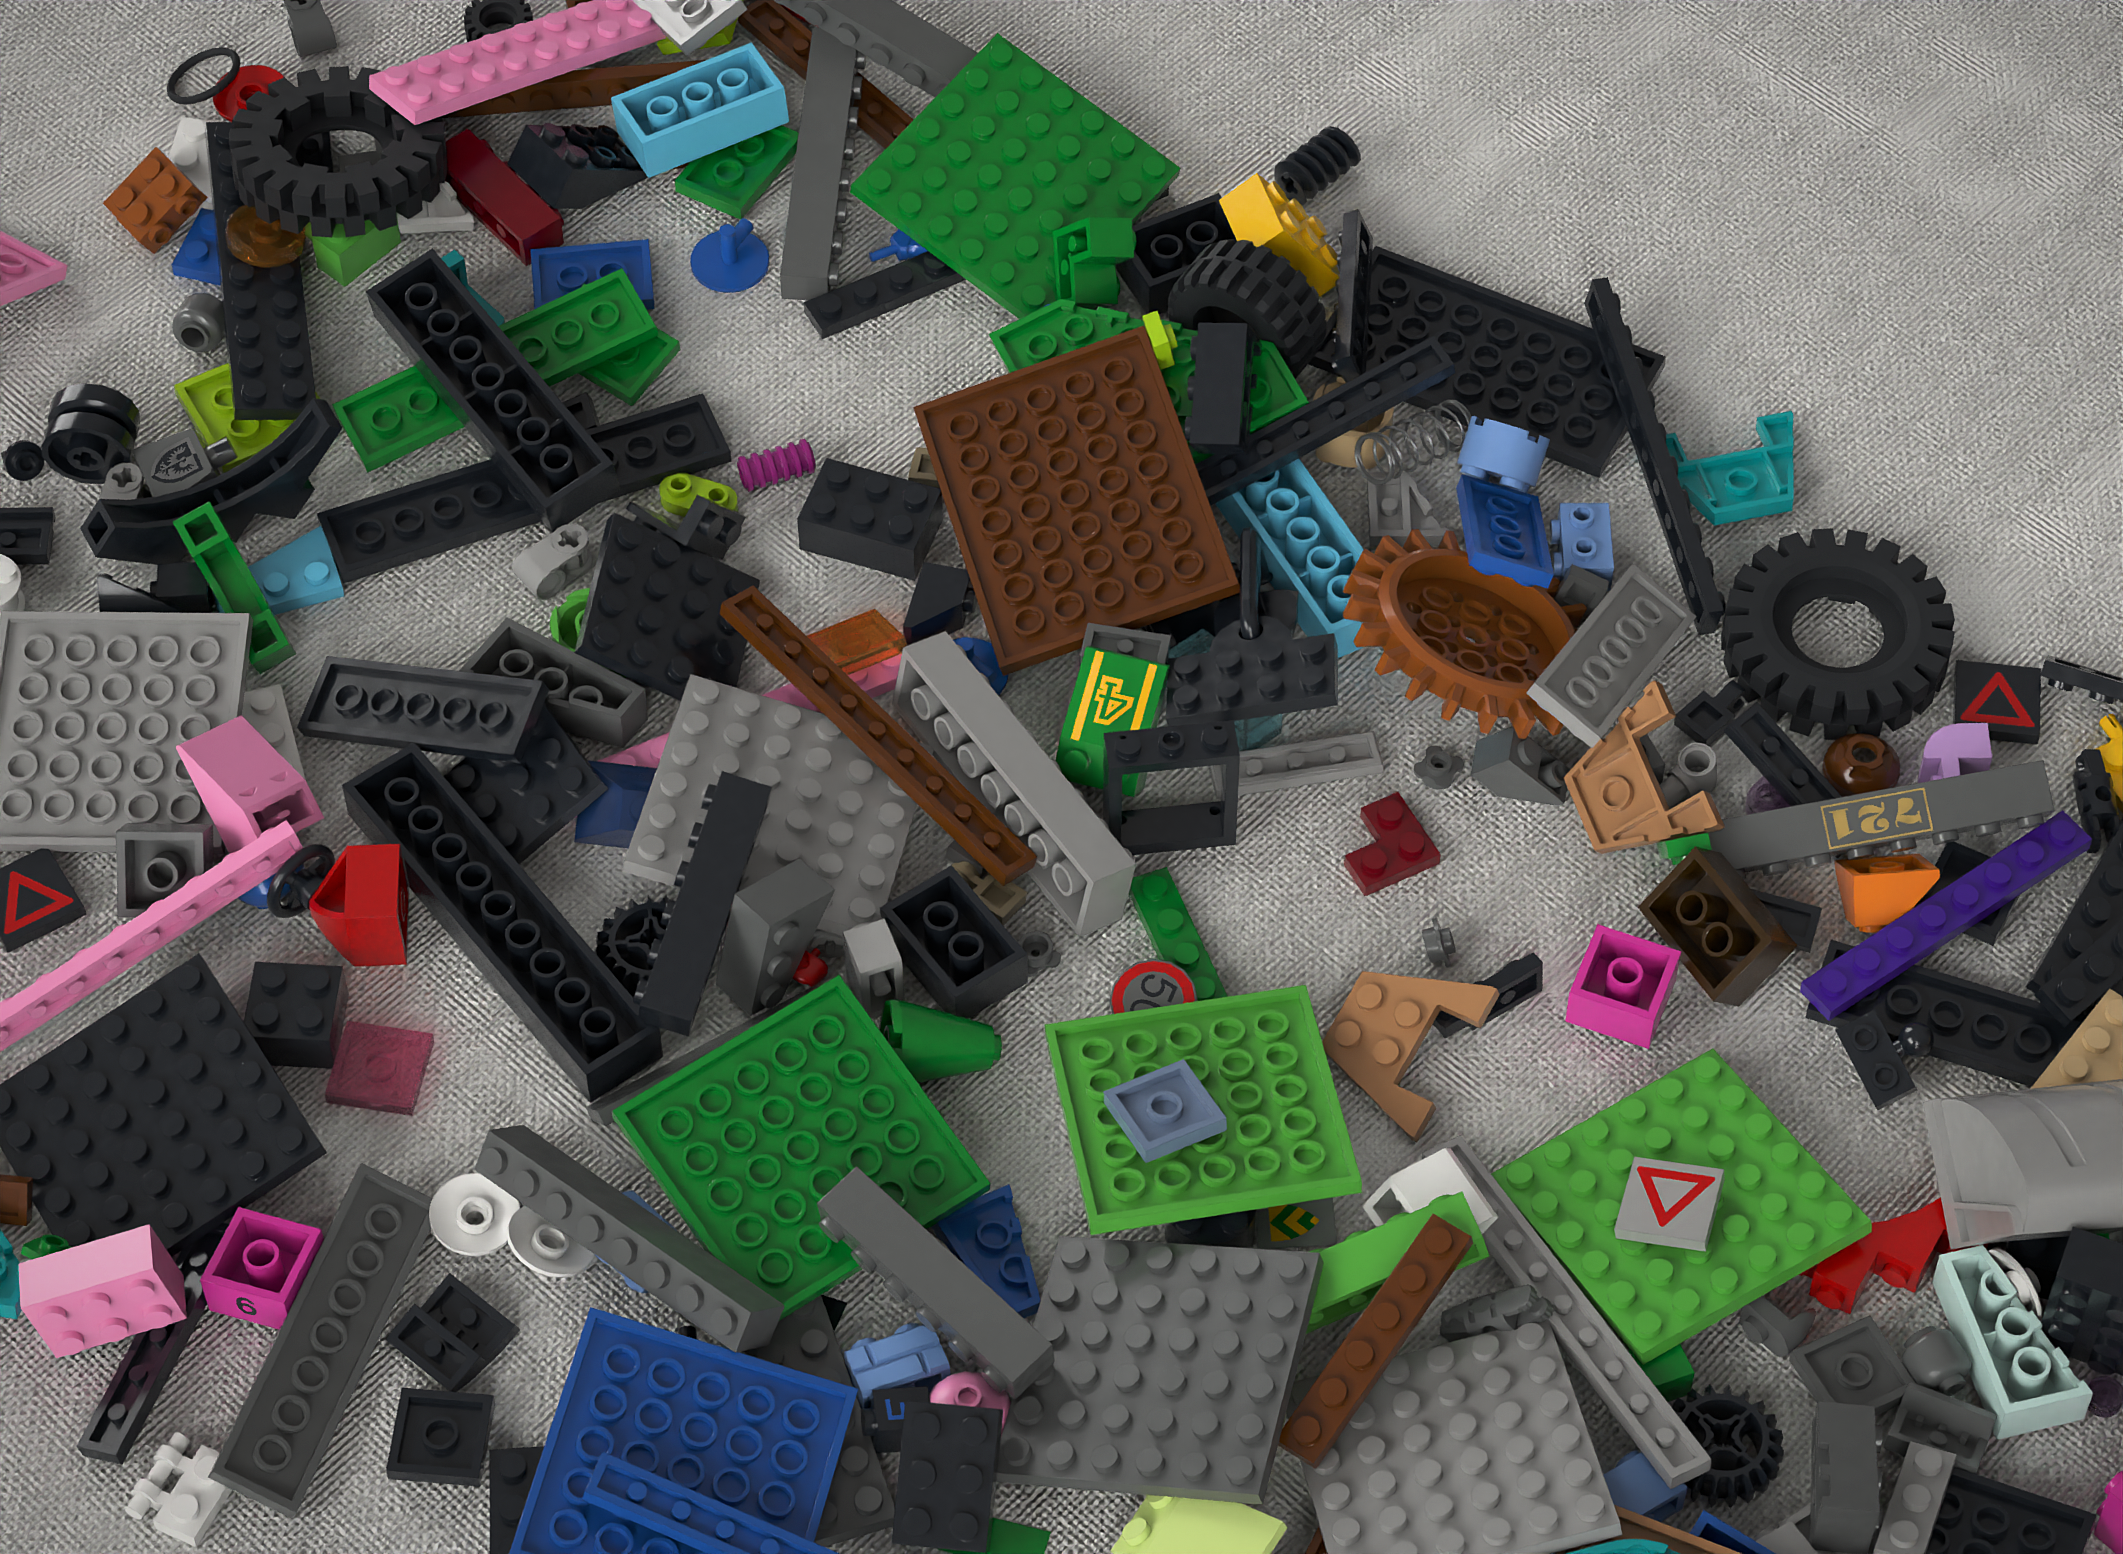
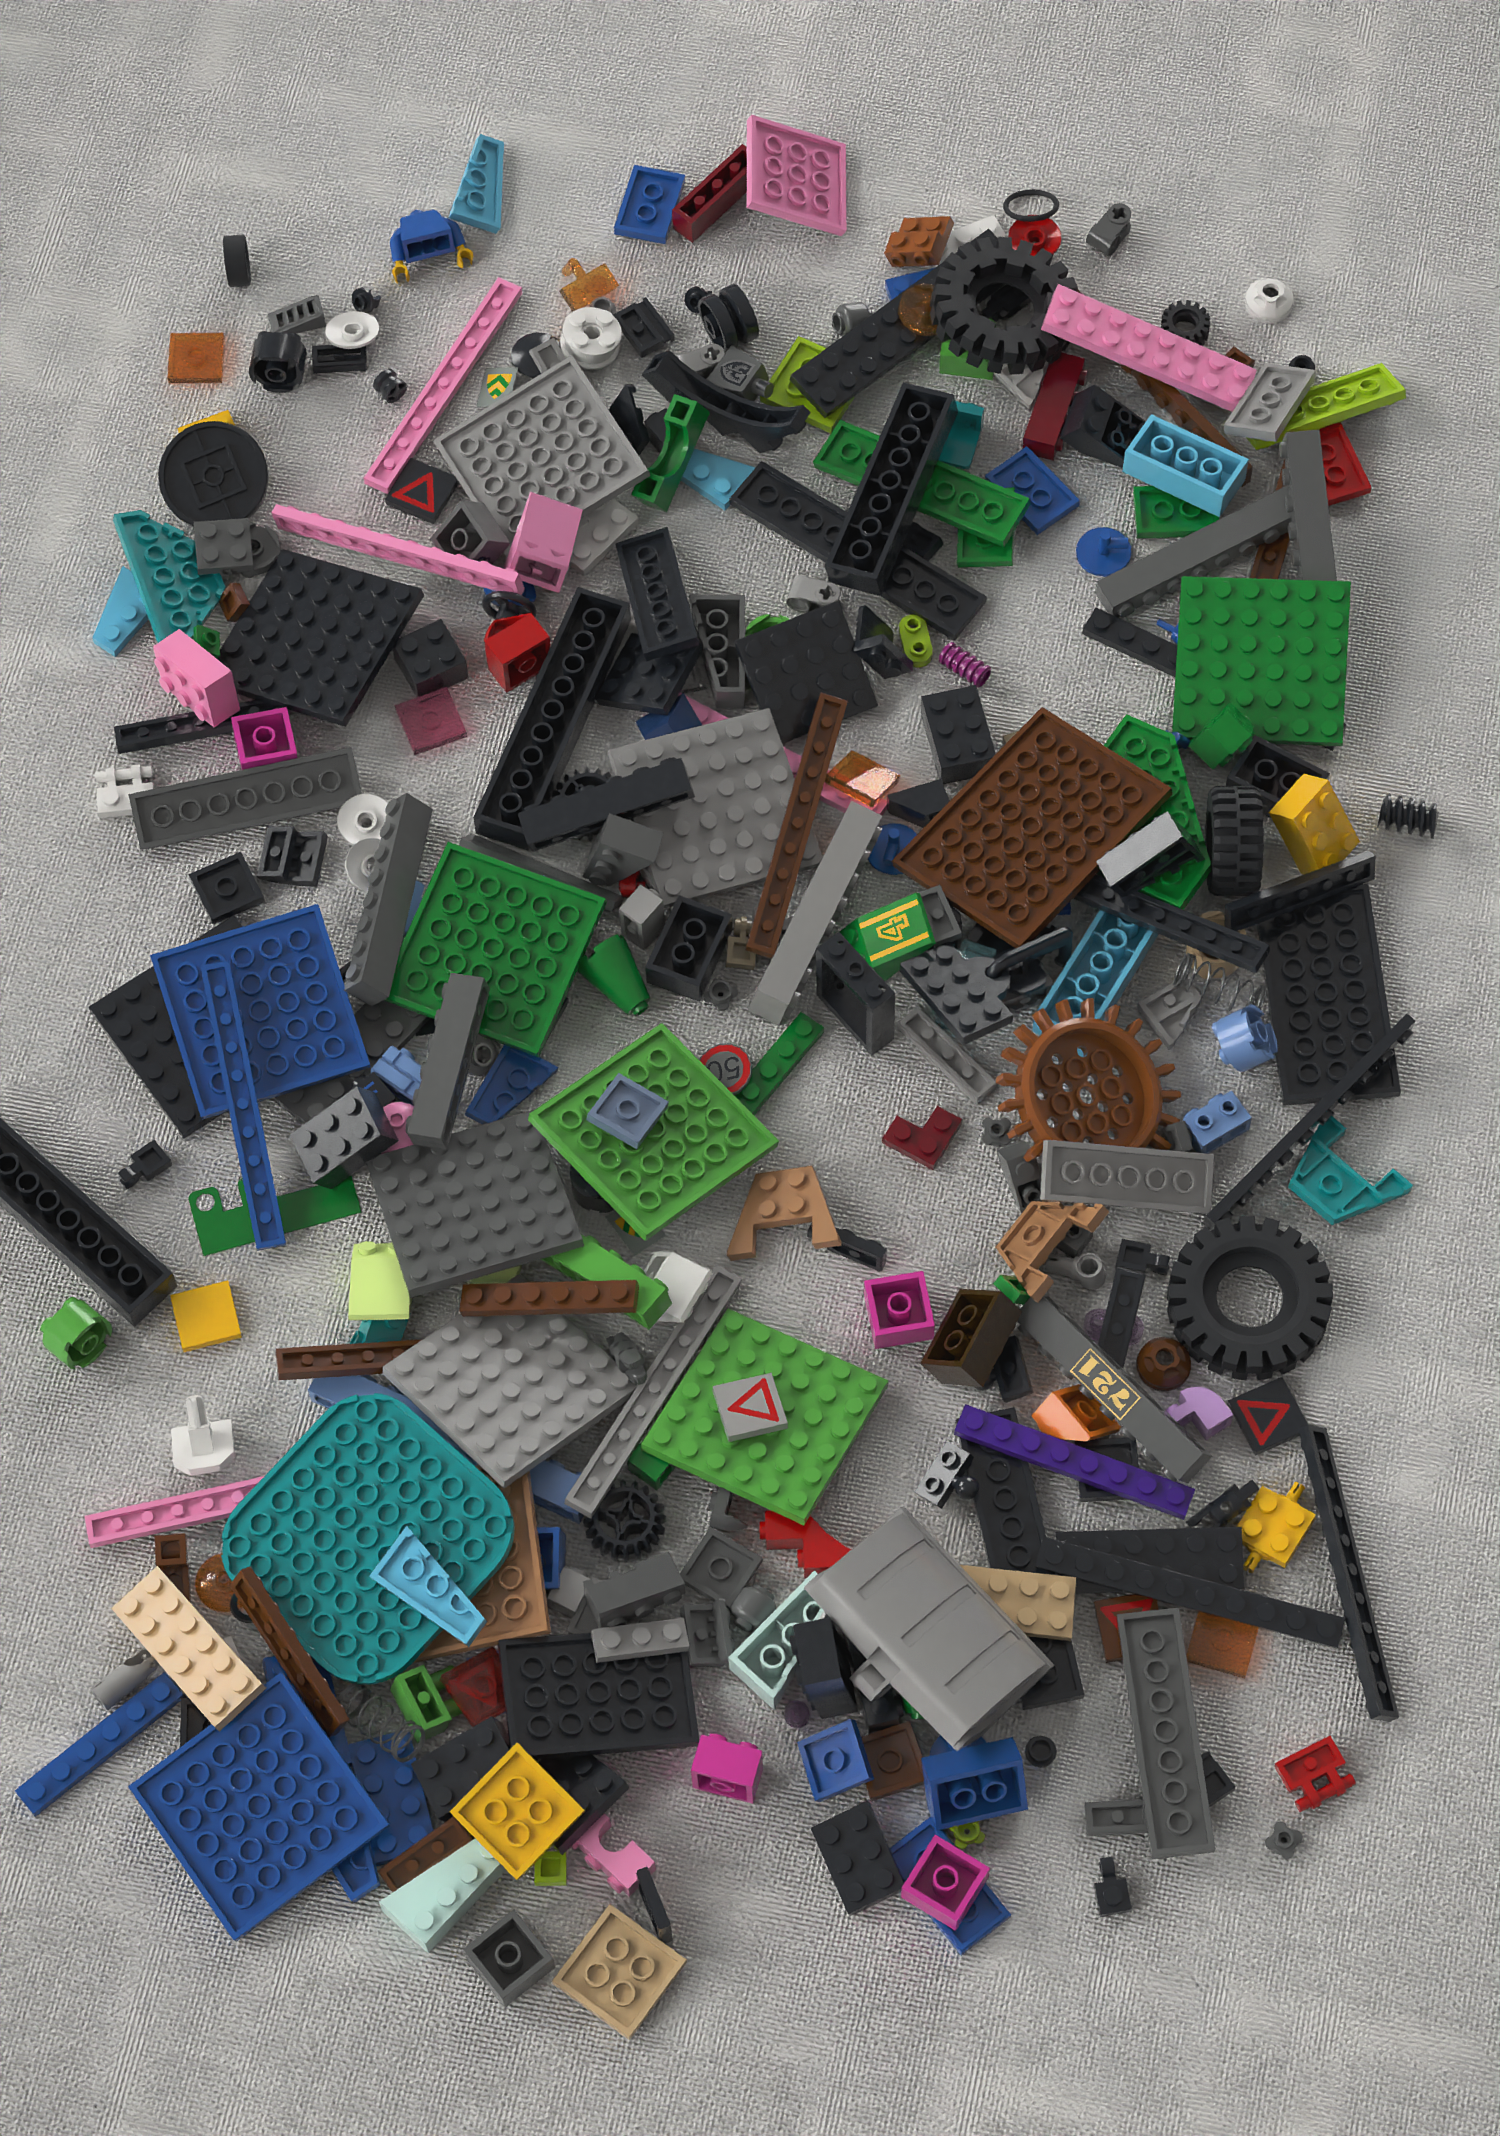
camera: 60 degrees right, 10 degrees up
lime plate [1142,311,1178,370] -> none
dark grey plate [1422,917,1456,968] -> none
blue plate [1456,474,1554,589] -> none

